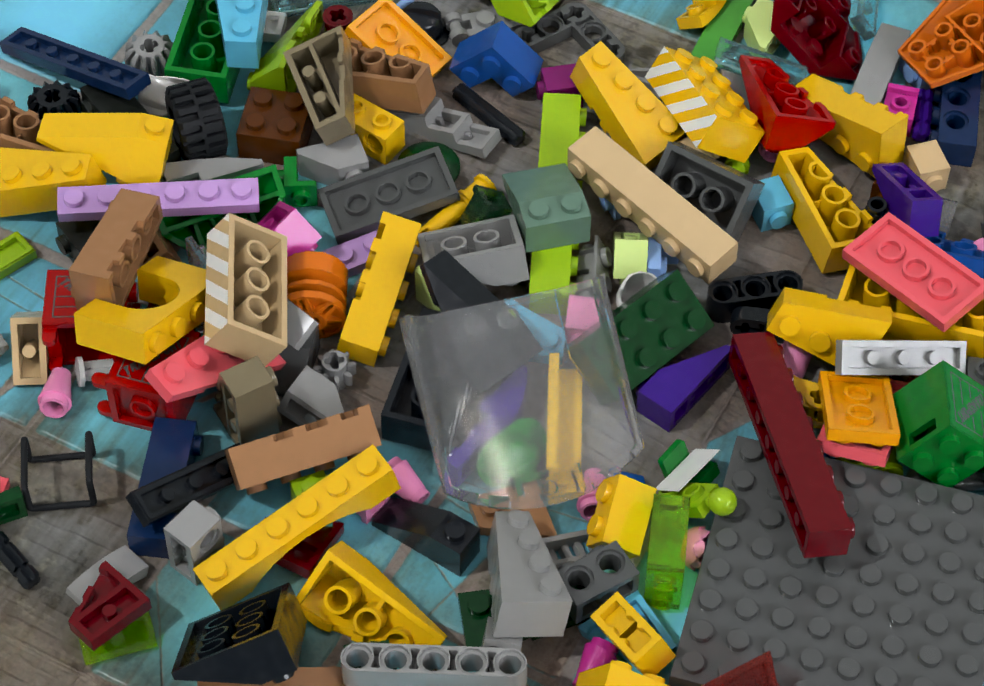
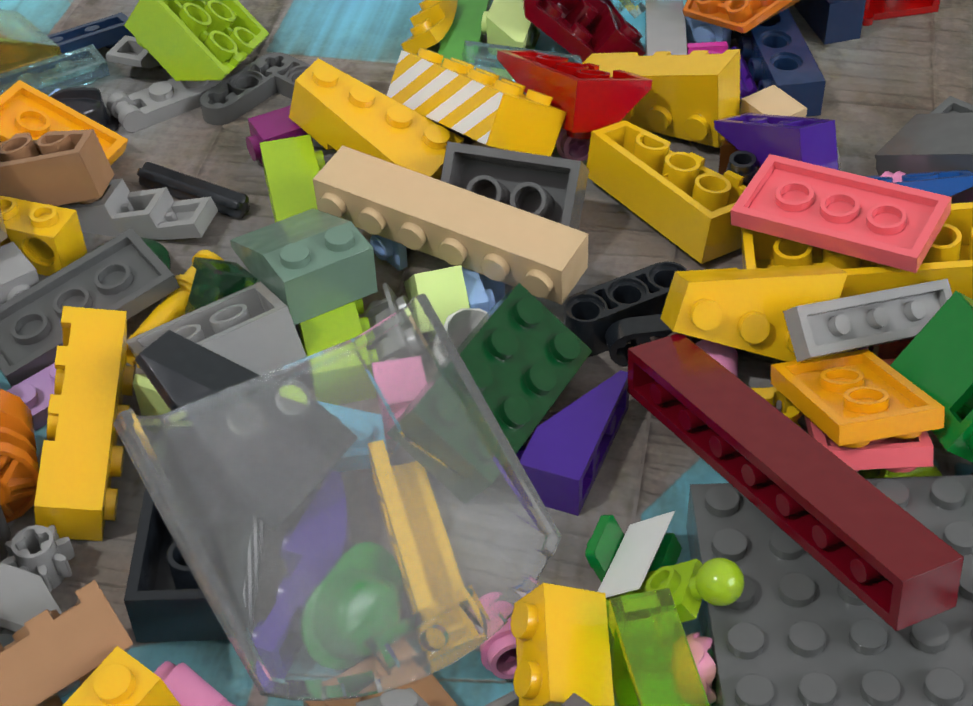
camera: 15 degrees left, 10 degrees down
blue brick [449,21,544,97] -> none
medium azure brick [752,175,794,232] -> none

